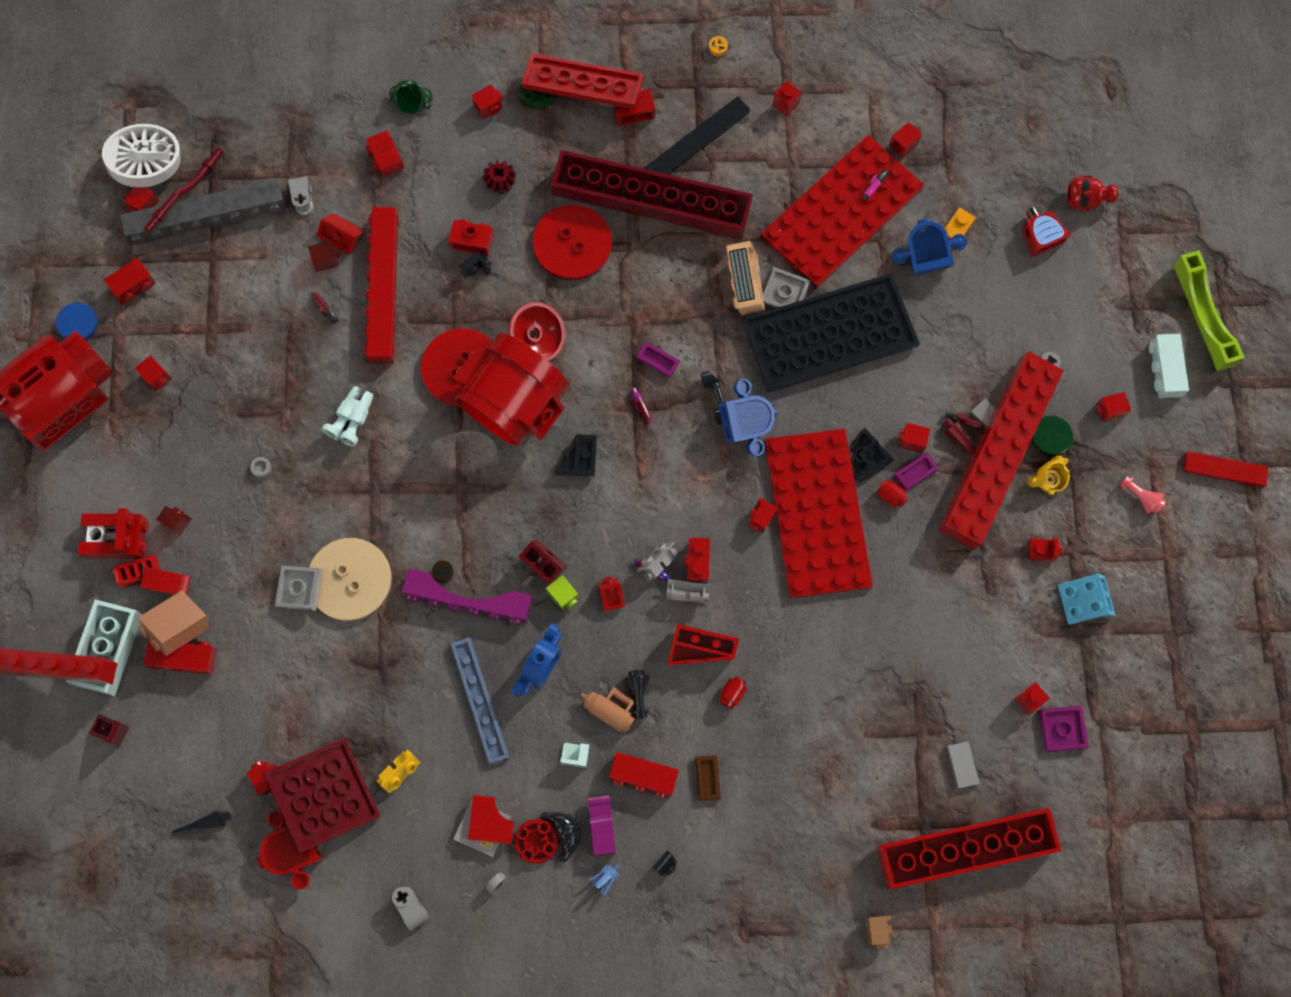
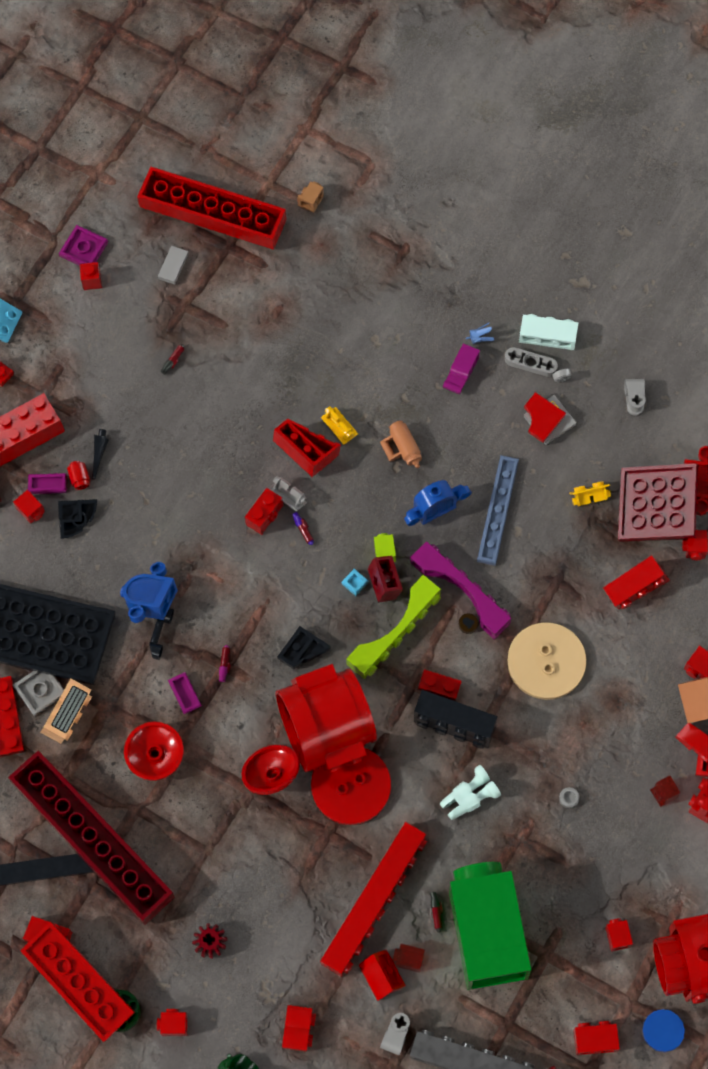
camera: 140 degrees left, 5 degrees down
light grey tile [274,566,323,611] -> none
red brick [448,219,494,257] -> none
black bracket [459,251,491,279] -> none
red tile [514,819,558,864] -> none
red plate [533,205,612,280] -> none
black piece [541,812,582,862] -> none
light aqua panel [560,743,589,768] -> none
red bracket [598,577,625,611] -> none
red brick [609,752,679,799] -> none
black piece [625,670,650,719] -> none
light grey hinge [637,542,677,580] -> none
black plate [653,850,677,876] -> none
reddish brown tile [695,755,721,801] -> none
red brick [719,676,748,710] -> none
red brick [748,498,778,533] -> none
red plate [764,429,873,599] -> none
none -> black piece [92,429,109,480]
none -> red dish [124,722,184,781]
none -> piece [161,344,185,375]
none -> yellow hinge [321,406,358,445]
none -> medium azure tile [341,569,369,596]
none -> lime arch [346,575,441,679]
none -> black brick [414,690,498,749]
none -> red plate [418,669,462,701]
none -> green container [449,862,531,990]
none -> light grey beam [505,347,558,377]
none -> light aqua brick [519,314,578,350]
none -> red wedge [603,555,670,610]

